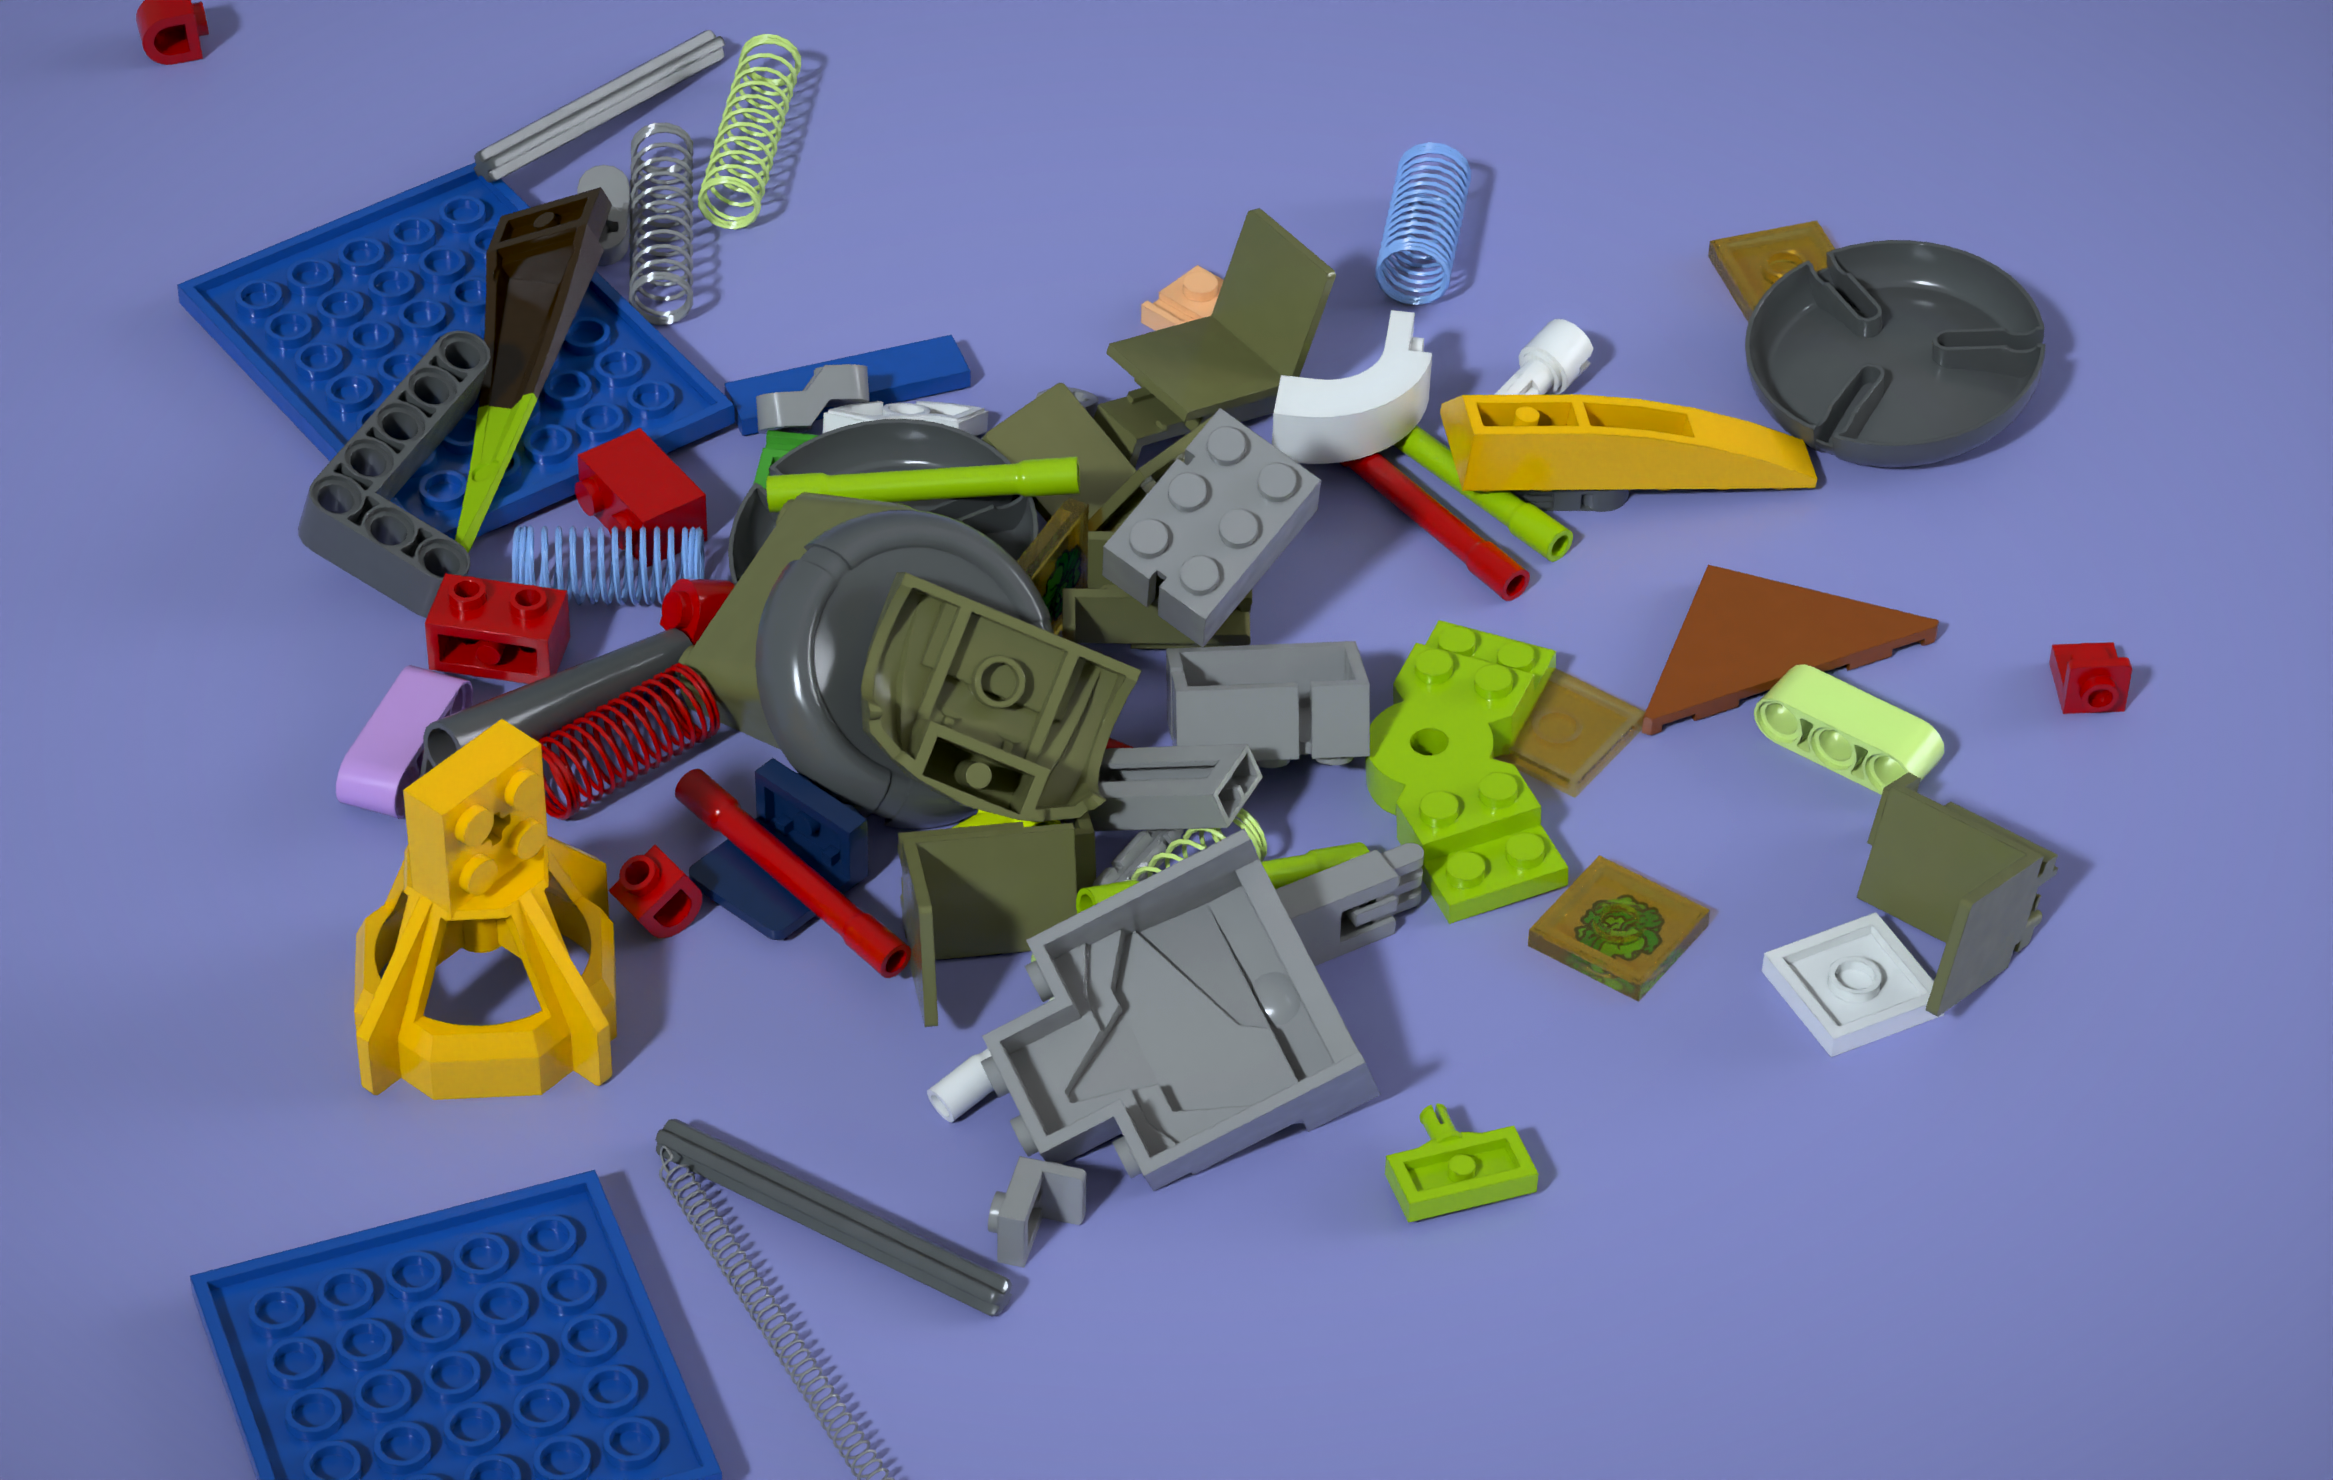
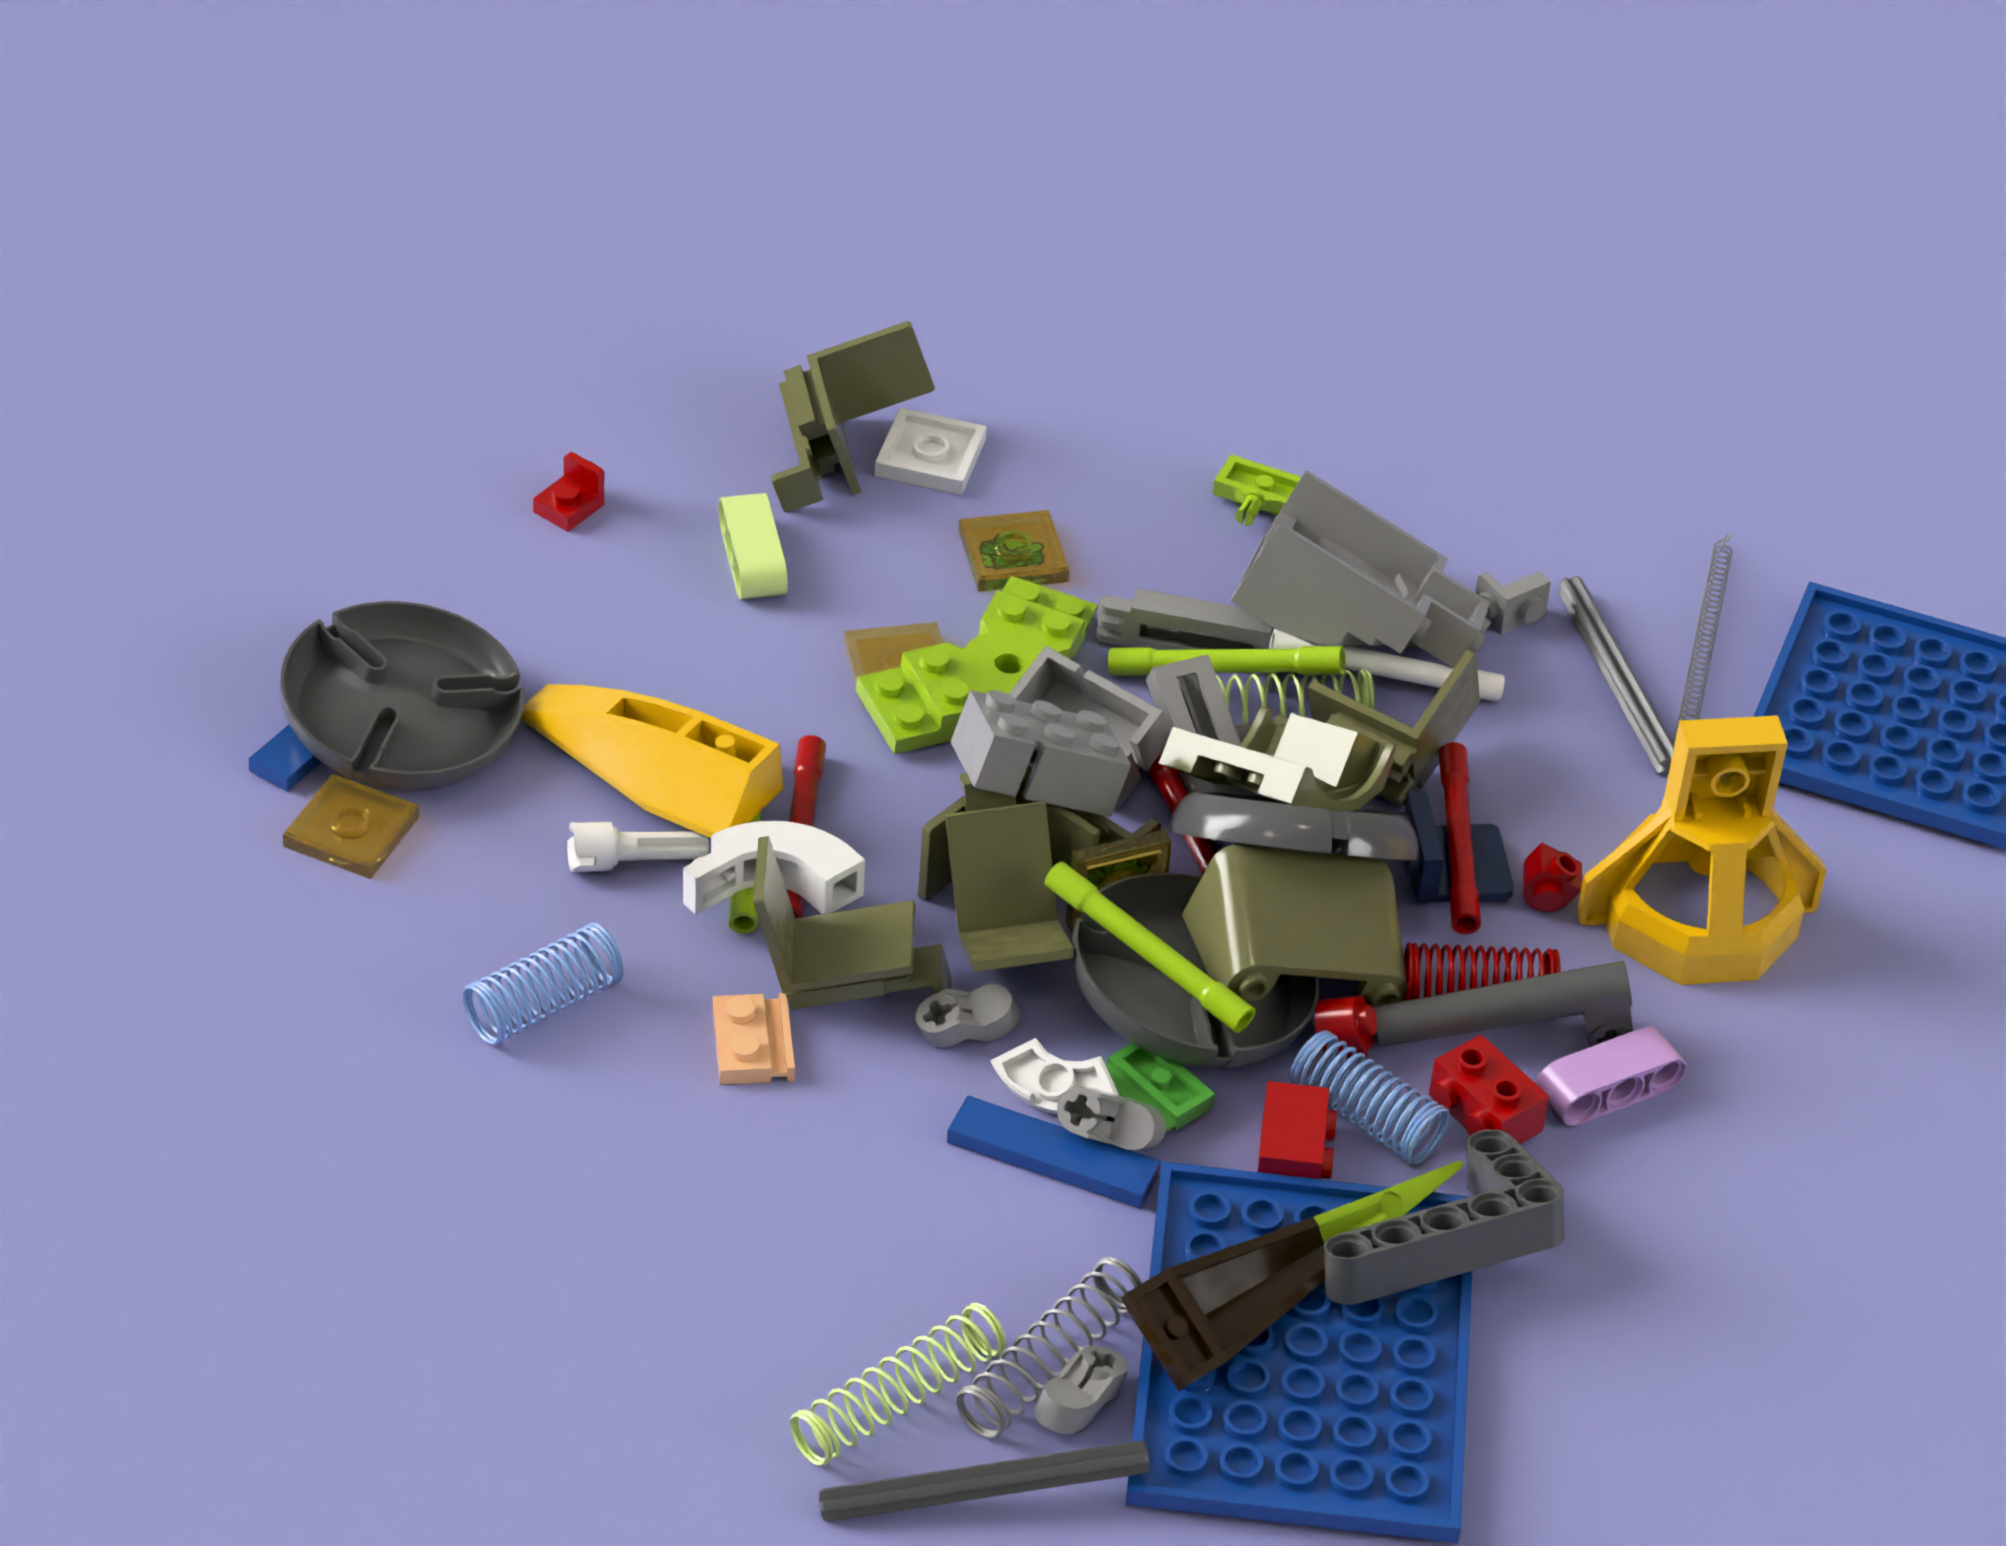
camera: 140 degrees left, 0 degrees up
dark orange tile [1642,565,1939,735] -> none

